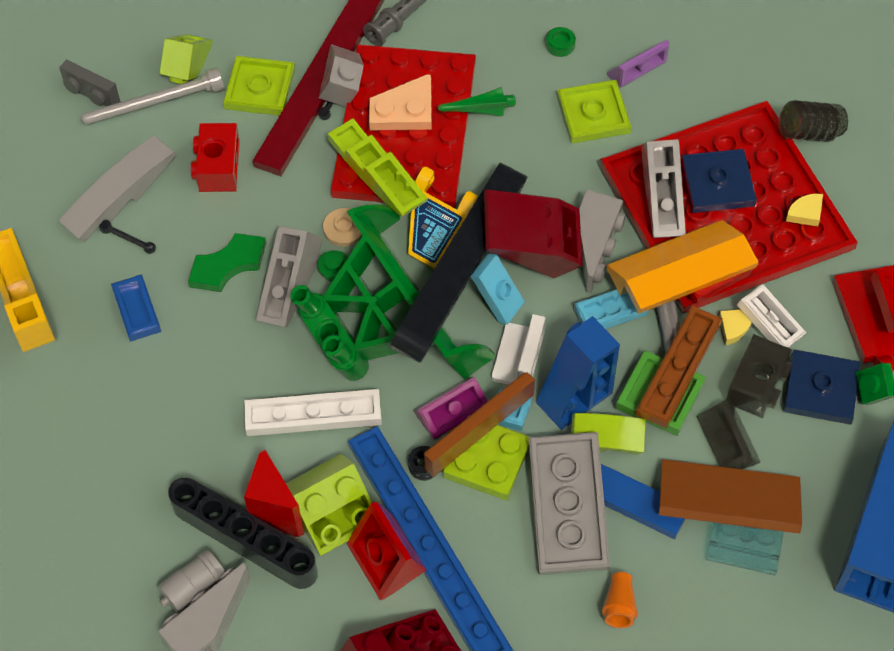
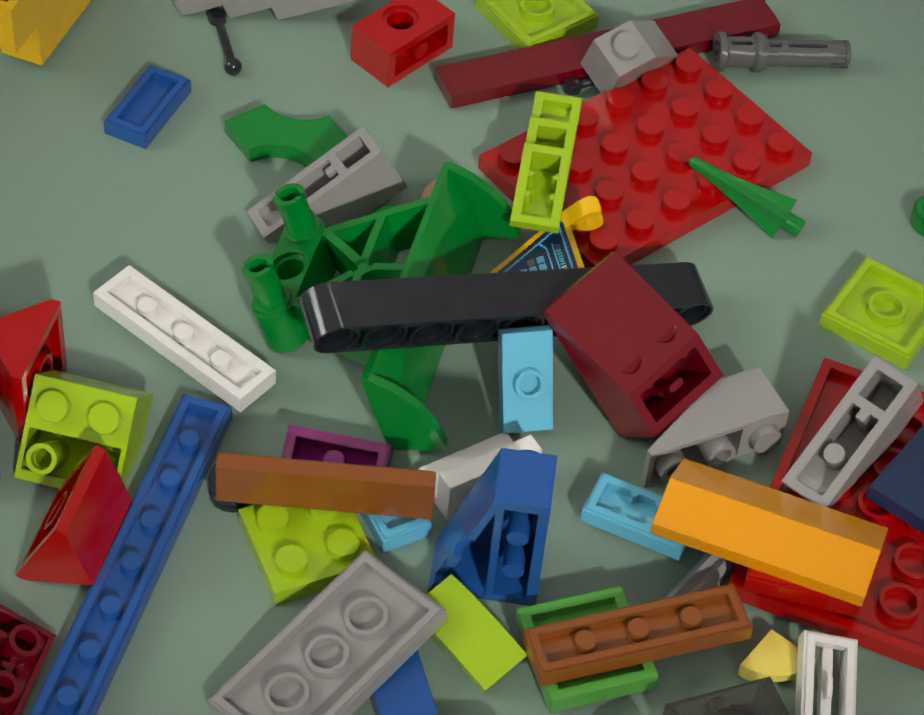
camera: 40 degrees right, 10 degrees down
light nougat wing [369,75,432,130] -> none

